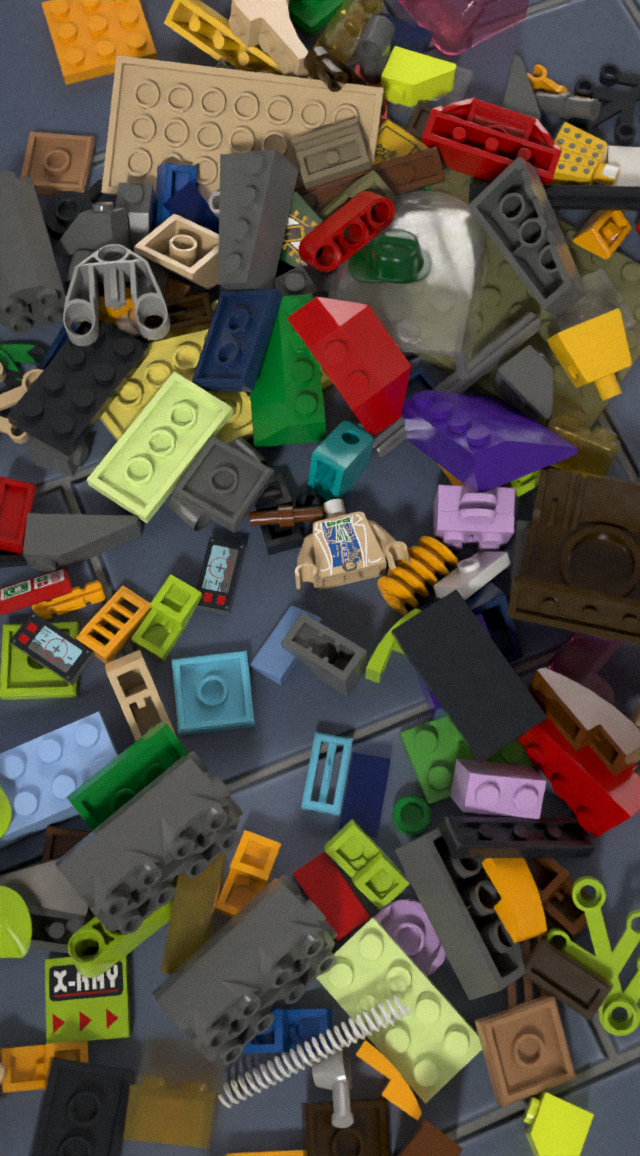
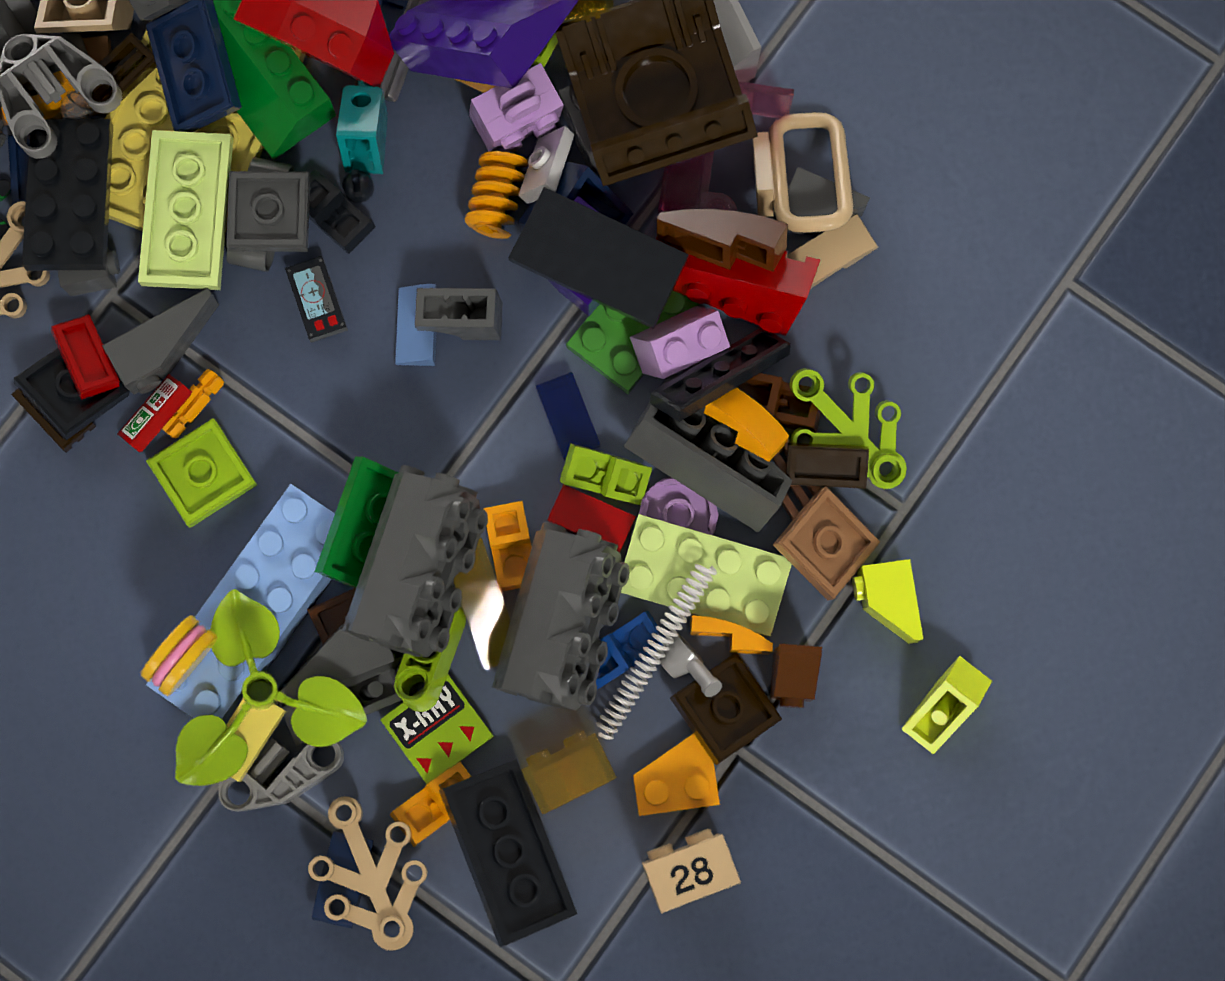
camera: 35 degrees left, 10 degrees up
tile [9,611,95,685] -> none
light orange slope [75,586,151,664] -> none
tan slope [105,650,177,741] -> none
lime slope [131,574,202,662] -> none
medium azure tile [172,651,255,736] -> none
reddish brown bar [249,504,324,527] -> none
tan torso [294,499,411,591] -> none
medium azure tile [301,732,353,817] -> none
lime slope [365,608,421,683] -> none
green tile [392,795,432,837] -> none

